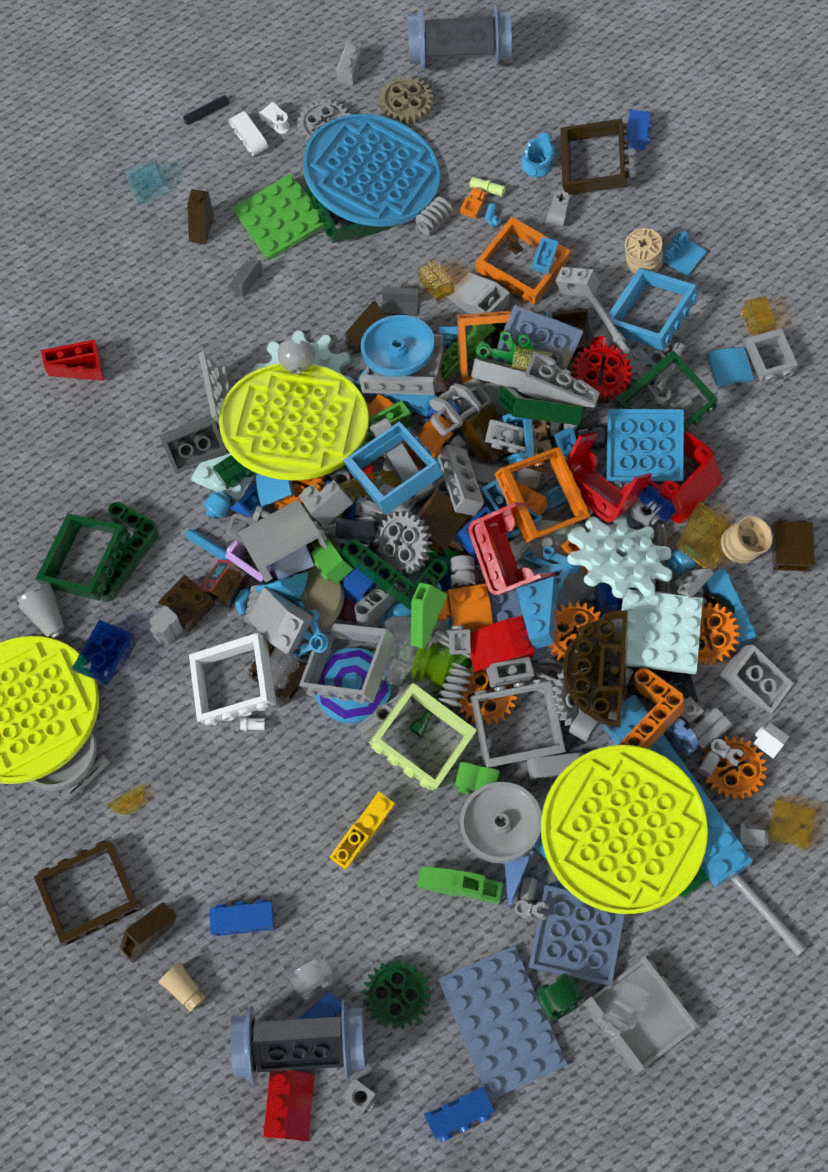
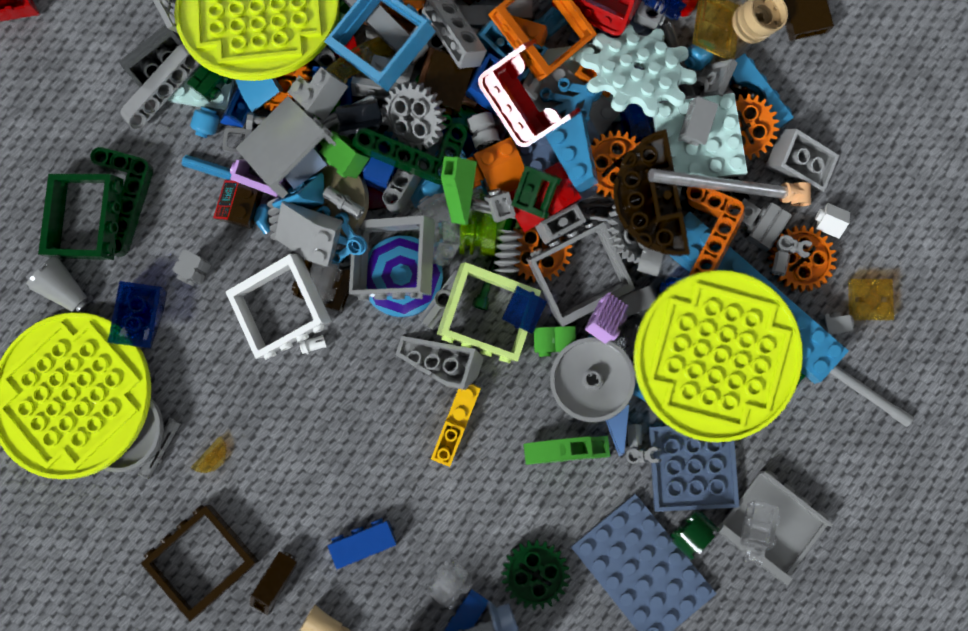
camera: 20 degrees left, 15 degrees up
dark brown brick [158,574,215,633] -> none
medium blue plate [665,718,698,756] -> none
none -> light grey beam [120,44,200,129]
none -> light grey pin [323,186,365,220]
none -> light grey wedge [395,336,484,390]
none -> clear blue piece [502,286,547,334]
none -> dark green plate [511,165,562,219]
none -> lavender brick [585,292,628,344]
none -> flat silver piece [648,169,811,206]
none -> light grey hinge [678,96,718,146]

